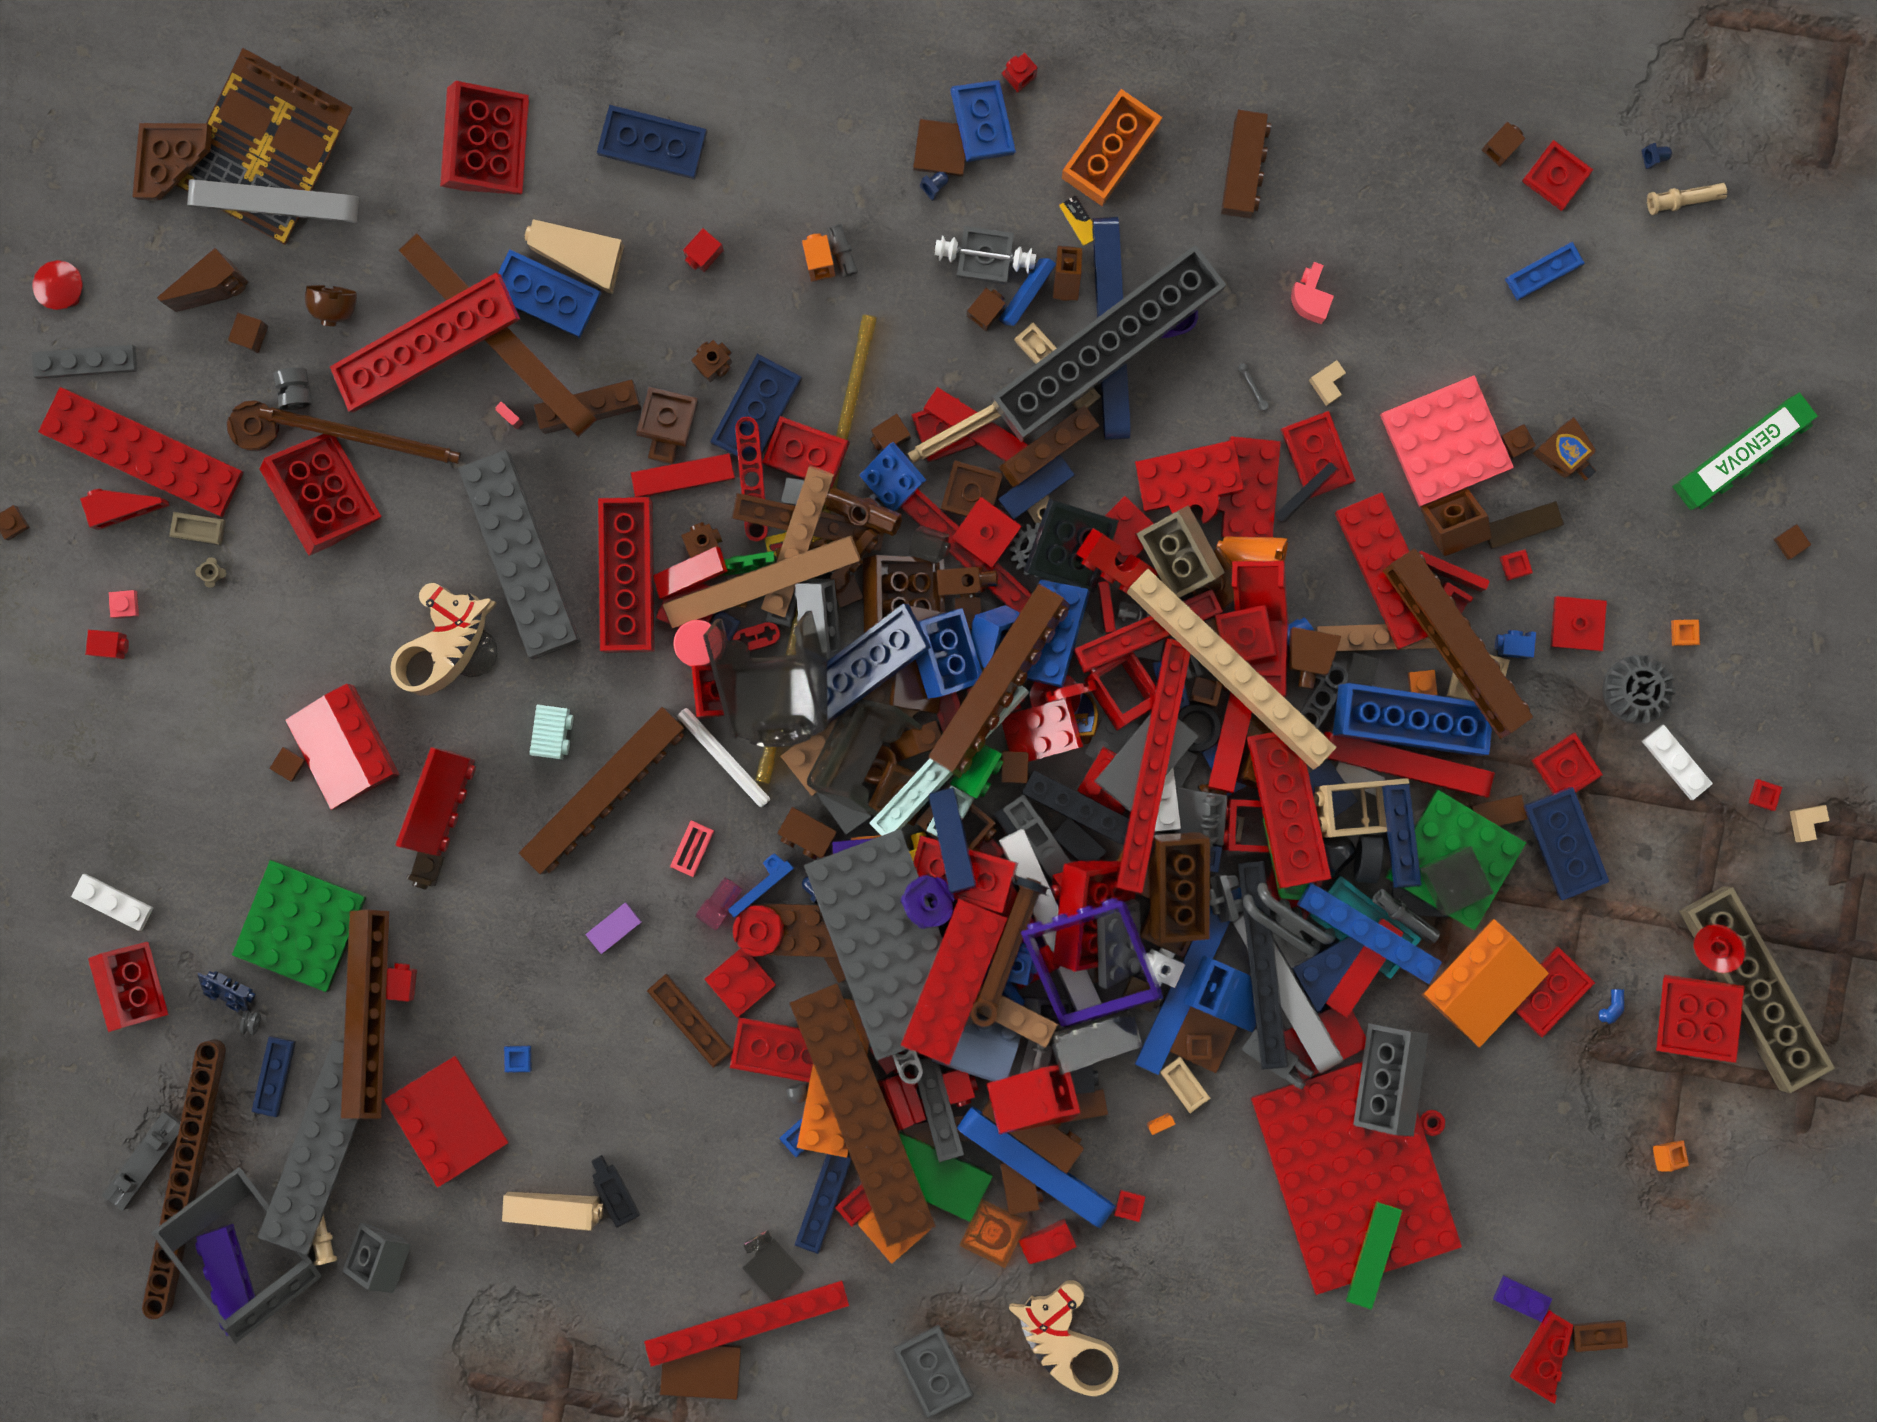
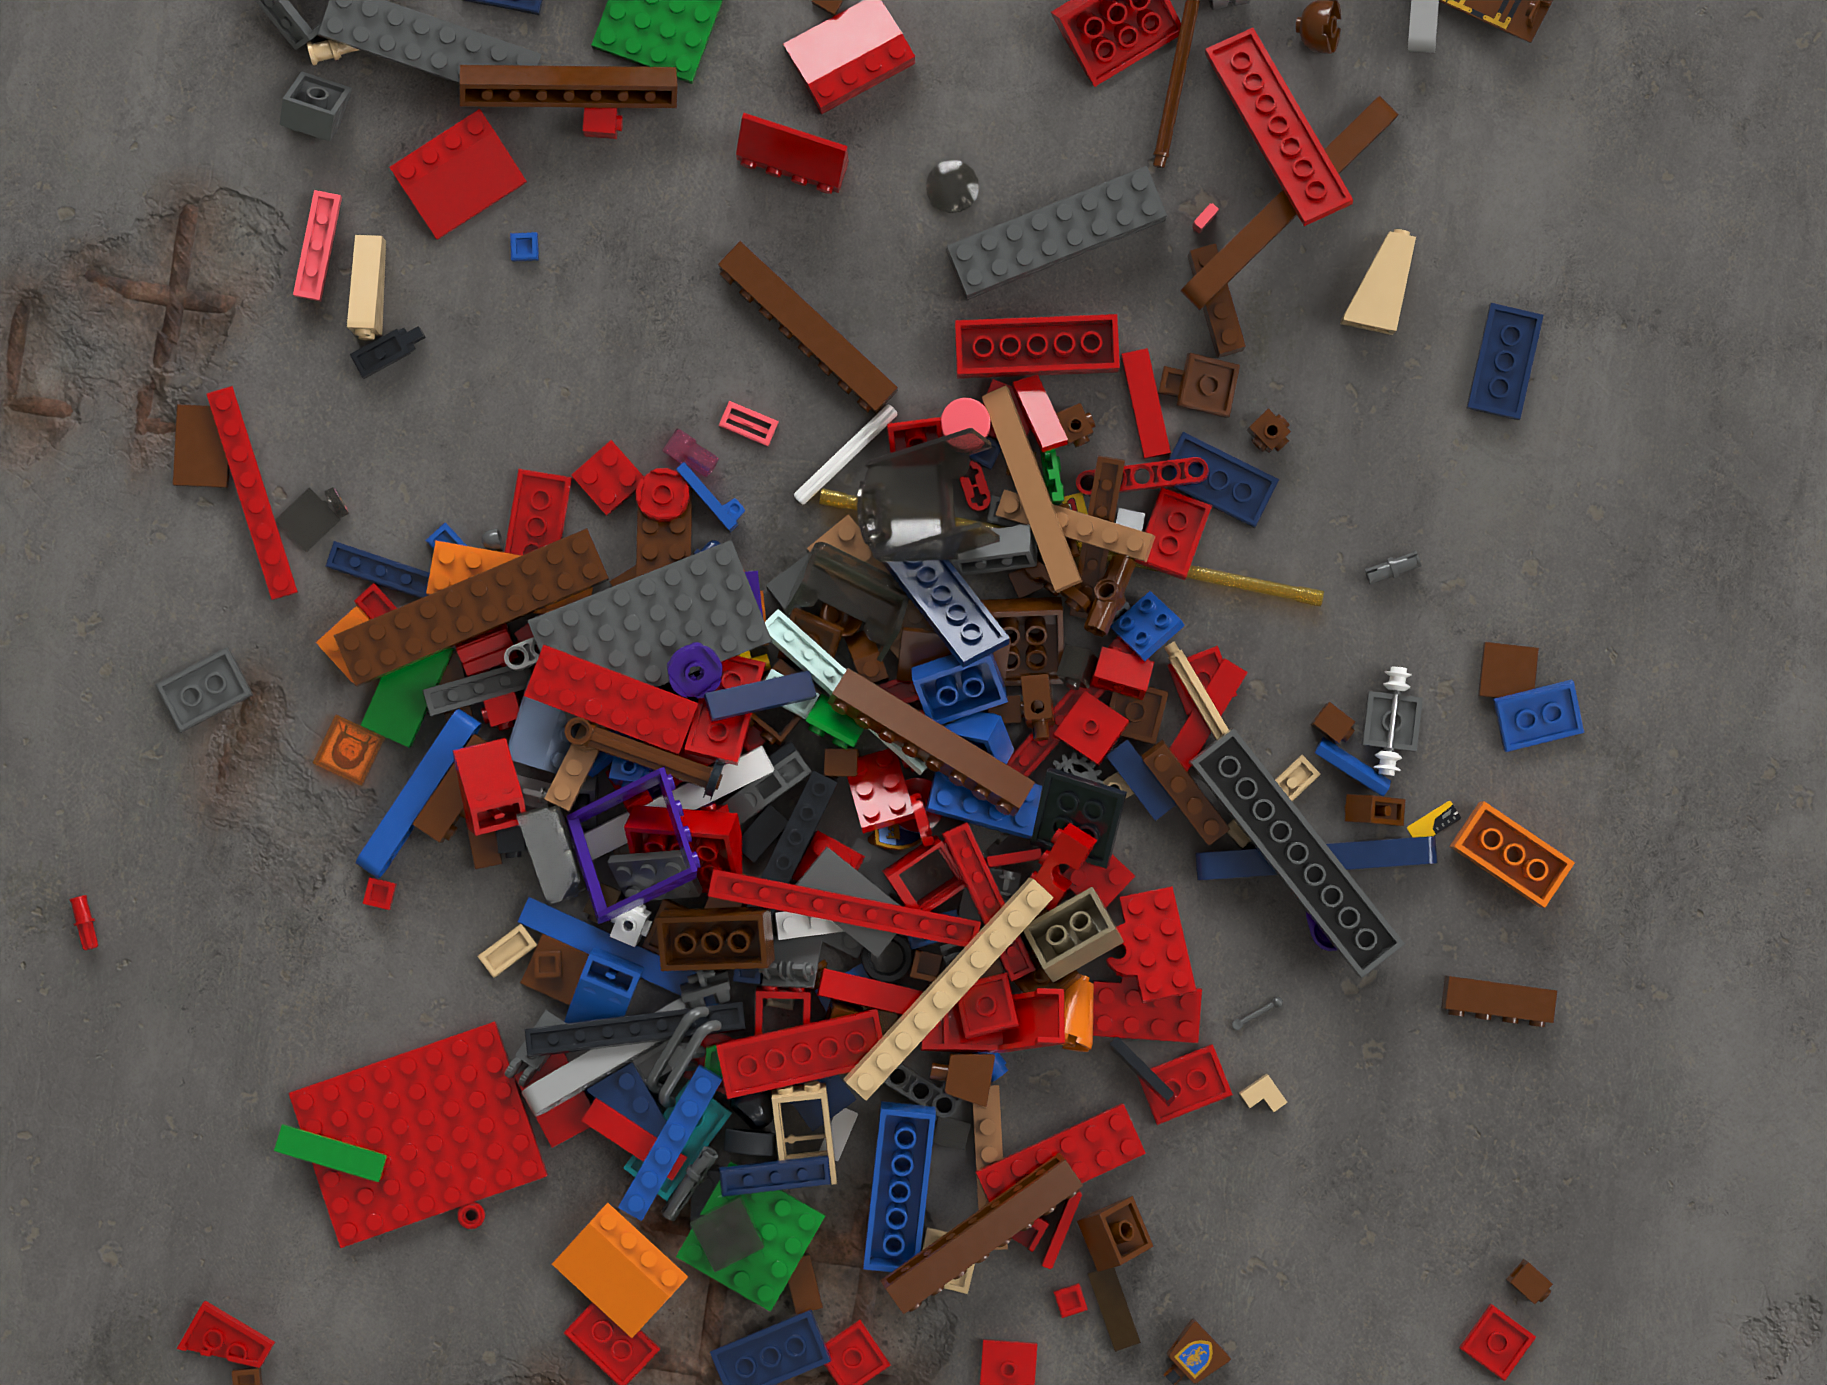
camera: 85 degrees right, 0 degrees up
tan animal [391,583,496,696] -> none
dark brown bracket [407,852,445,890] -> none
red slope [440,80,529,195] -> none
blue plate [498,249,602,338] -> none
light aqua brick [530,705,573,760] -> none
medium lavender tile [585,902,642,954] -> none
reddish brown tile [647,973,733,1068] -> none
red brick [683,228,724,272] -> none
reddish brown brick [777,807,838,860] -> none
orange brick [802,233,835,282] -> none
reddish brown brick [870,414,911,451] -> none
dark blue piece [920,172,948,201] -> none
reddish brown slope [1000,1160,1043,1215] -> none
red brick [1001,52,1038,92] -> none
tan animal [1009,1280,1119,1396] -> none
red slope [1018,1219,1077,1264] -> none
orange tile [1146,1113,1175,1135] -> none
coral brick [1291,262,1334,324] -> none
red beam [1324,732,1495,798] -> none
dark grey slope [1353,1023,1429,1136] -> none
coral plate [1380,375,1514,507] -> none
orange plate [1408,670,1438,695] -> none
dark purple plate [1493,1275,1552,1322] -> none
blue brick [1495,630,1536,659] -> none
reddish brown plate [1501,424,1536,459] -> none
blue tile [1505,242,1585,301] -> none
none -> coral plate [293,190,342,302]
none -> red brick [1091,646,1154,700]

